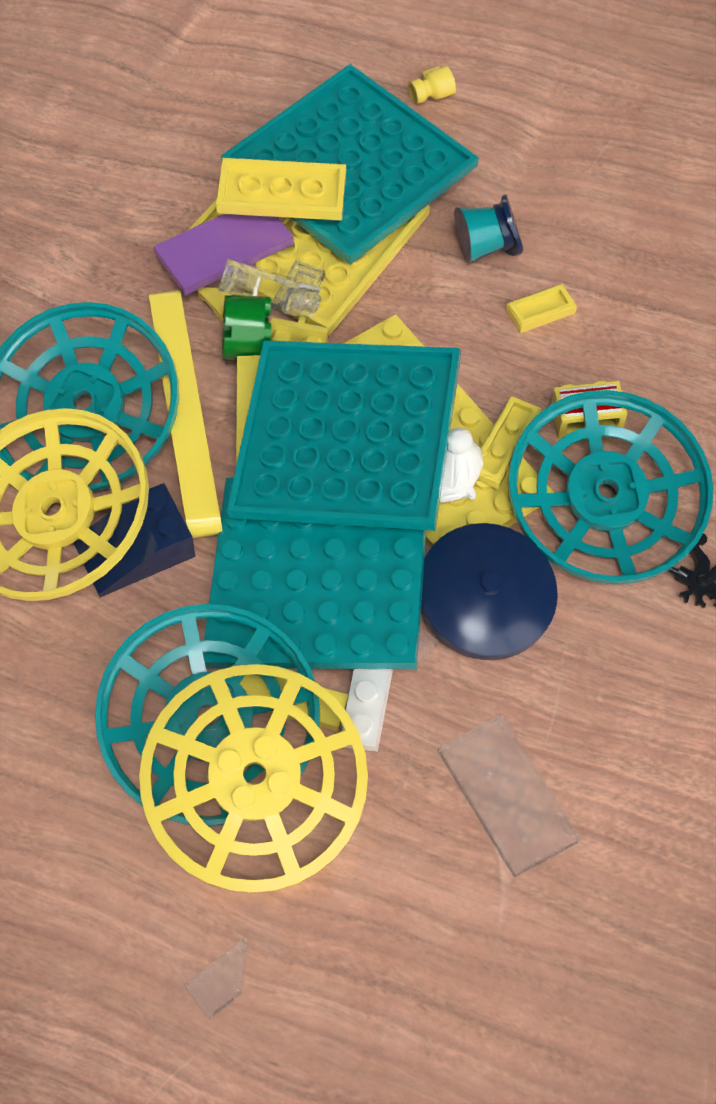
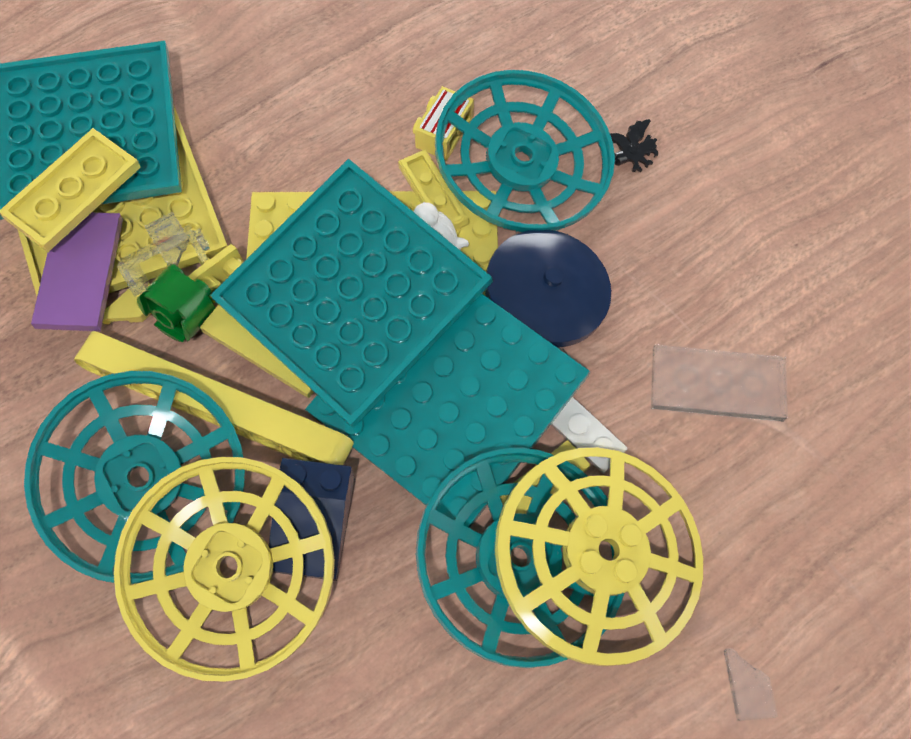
camera: 55 degrees left, 5 degrees up
light yellow piece [408,66,456,104] -> none
hat [454,194,523,265] -> none
light yellow tile [506,284,577,333] -> none

